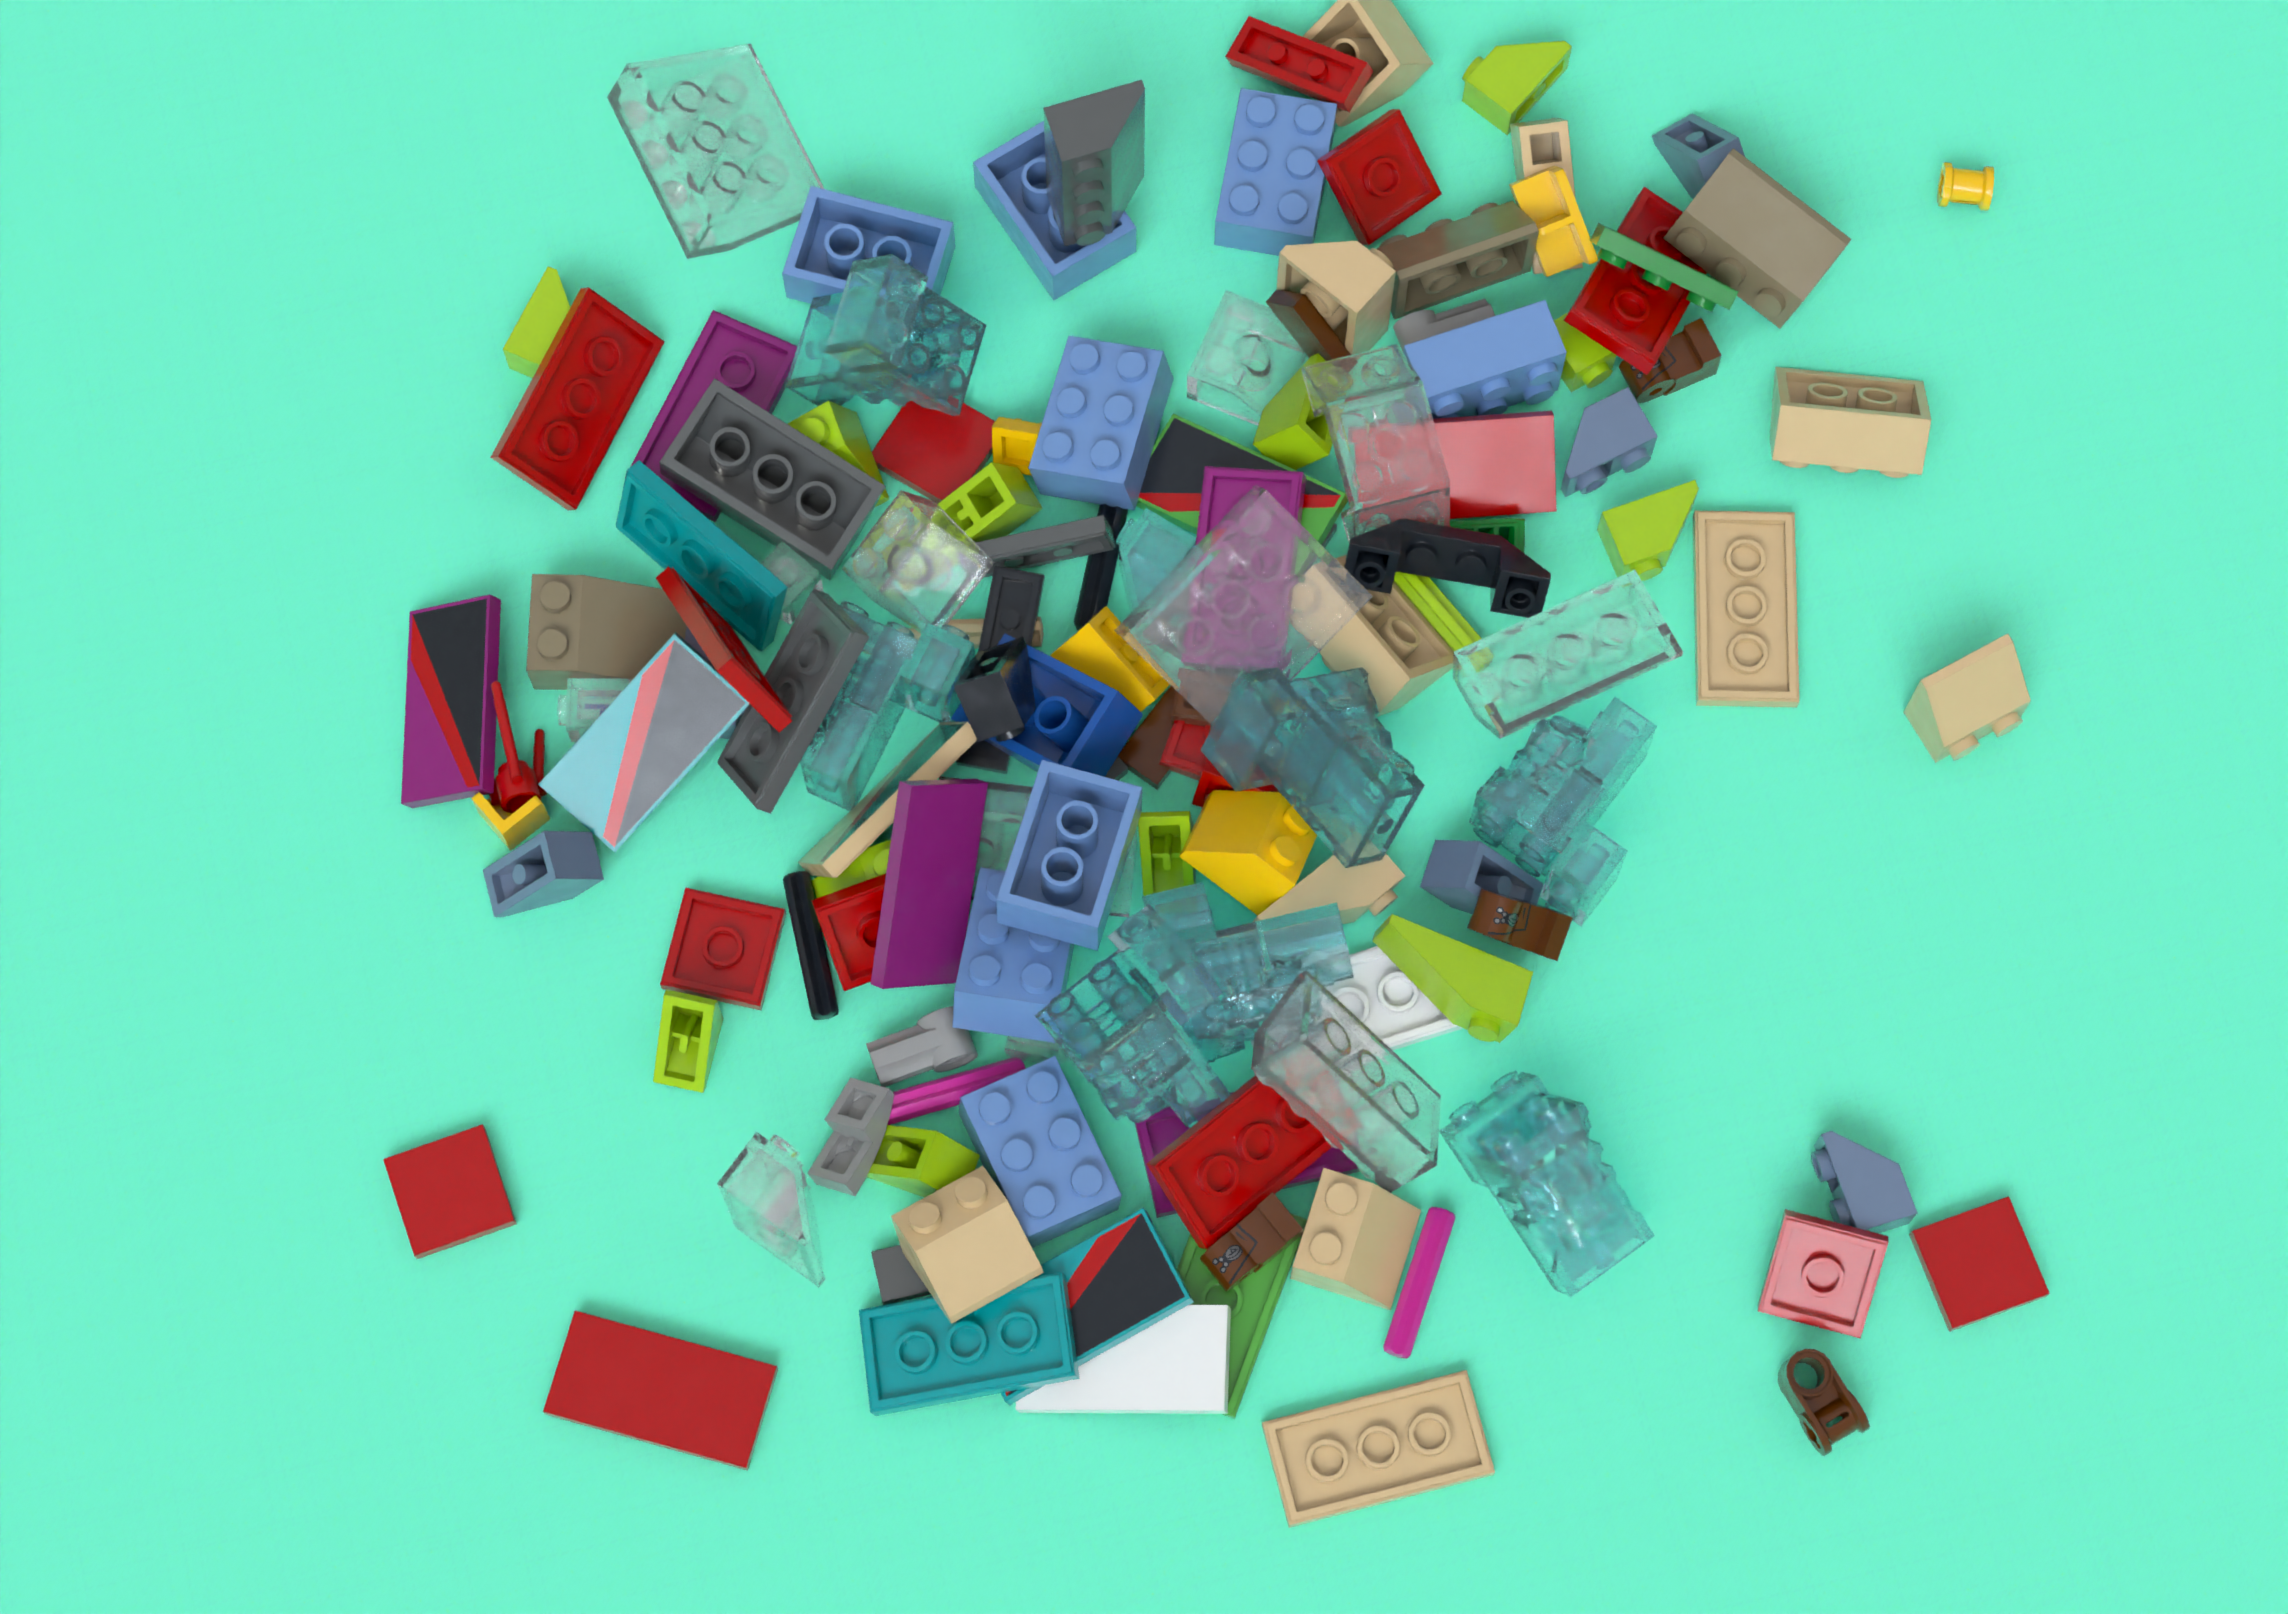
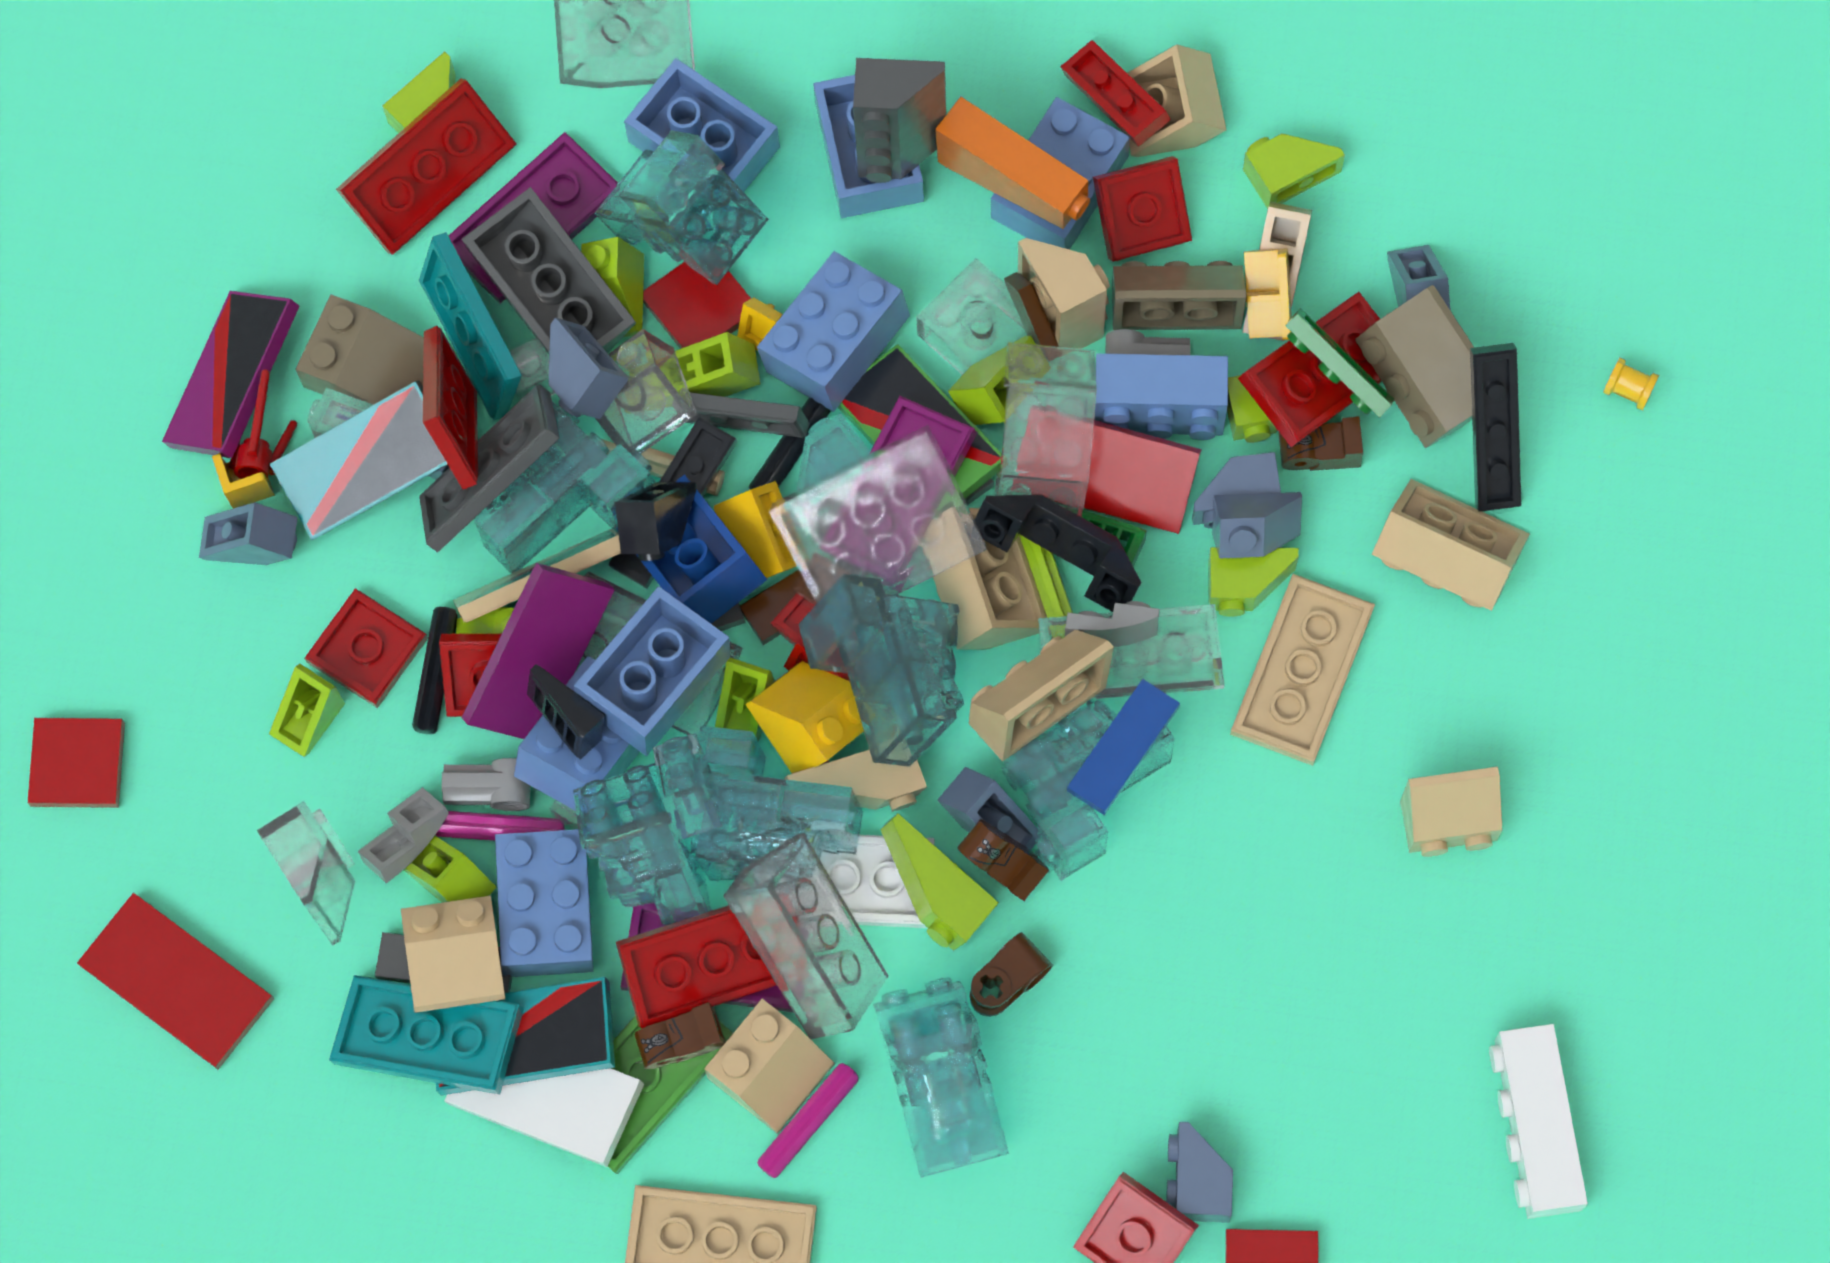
camera: 25 degrees right, 0 degrees up
none -> black slope [527,664,605,759]
none -> sand blue slope [548,317,629,419]
none -> orange slope [935,96,1090,229]
none -> tan slope [968,630,1114,762]
none -> reddish brown piece [969,932,1053,1017]
none -> light grey slope [1065,601,1159,647]
none -> blue tile [1067,679,1180,816]
none -> sand blue slope [1212,492,1302,558]
none -> black tile [1470,343,1521,512]
none -> white brick [1489,1024,1588,1219]

